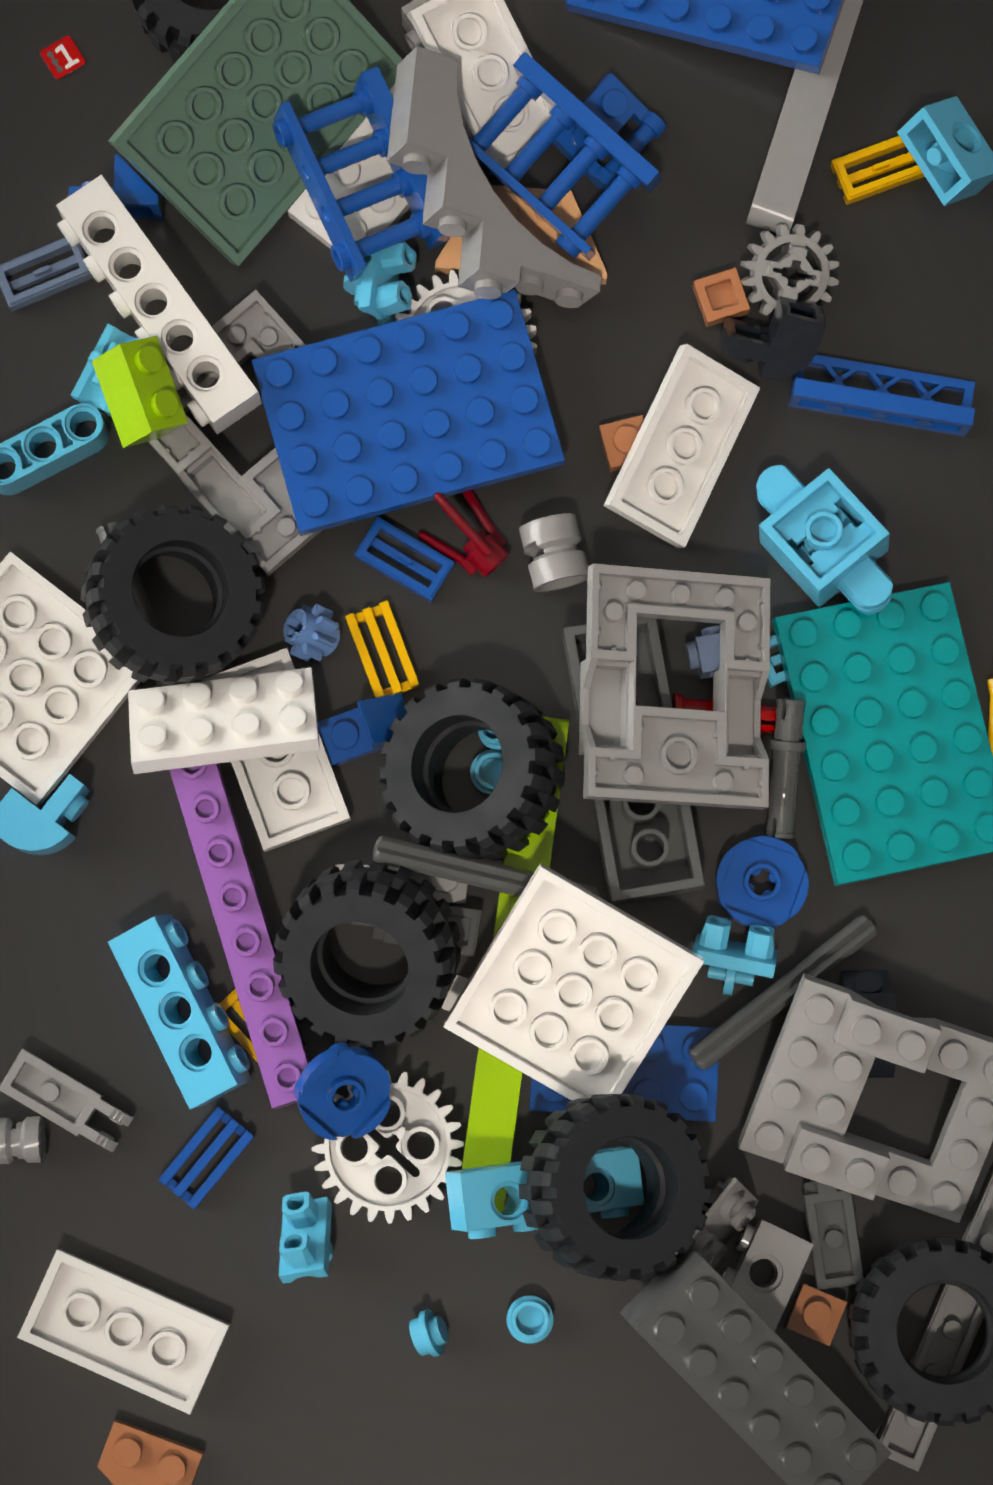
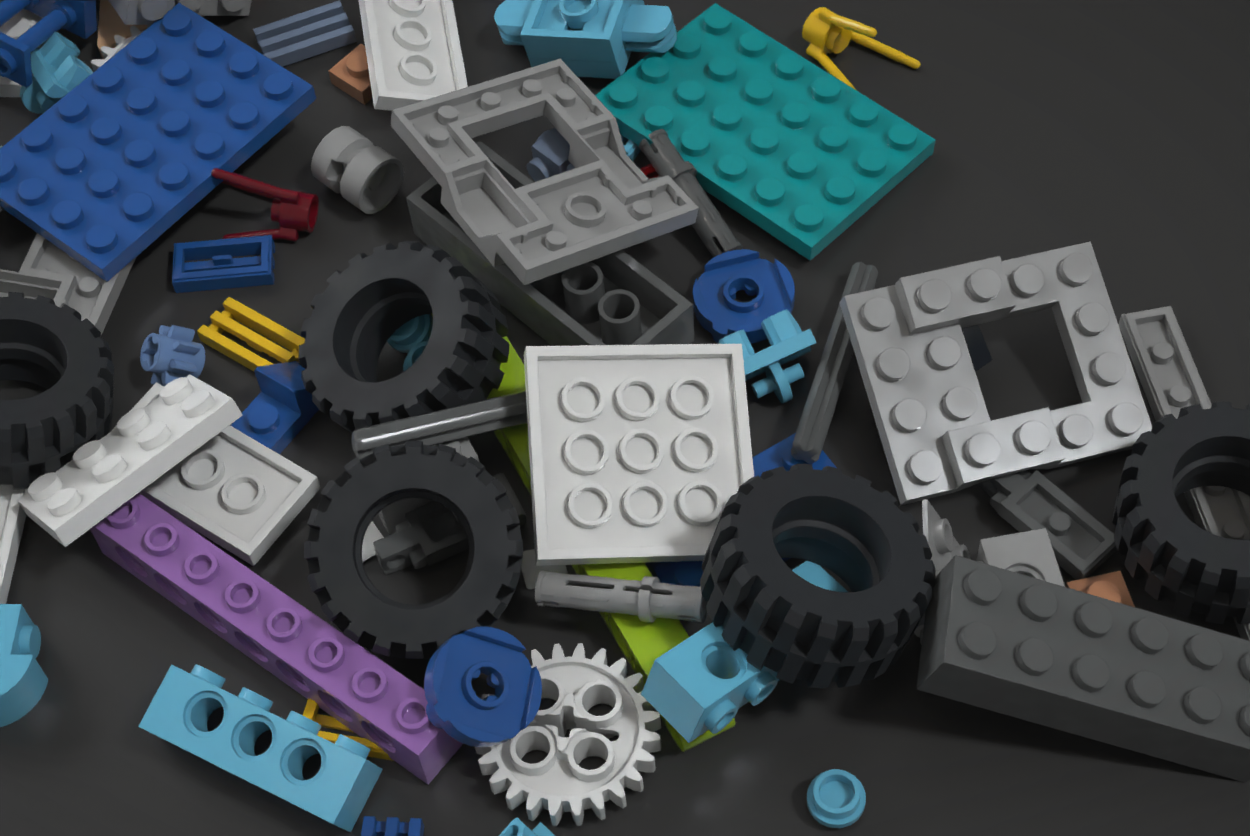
camera: 30 degrees left, 25 degrees down
none -> sand blue tile [253,0,357,67]
none -> light grey pin [535,570,708,623]

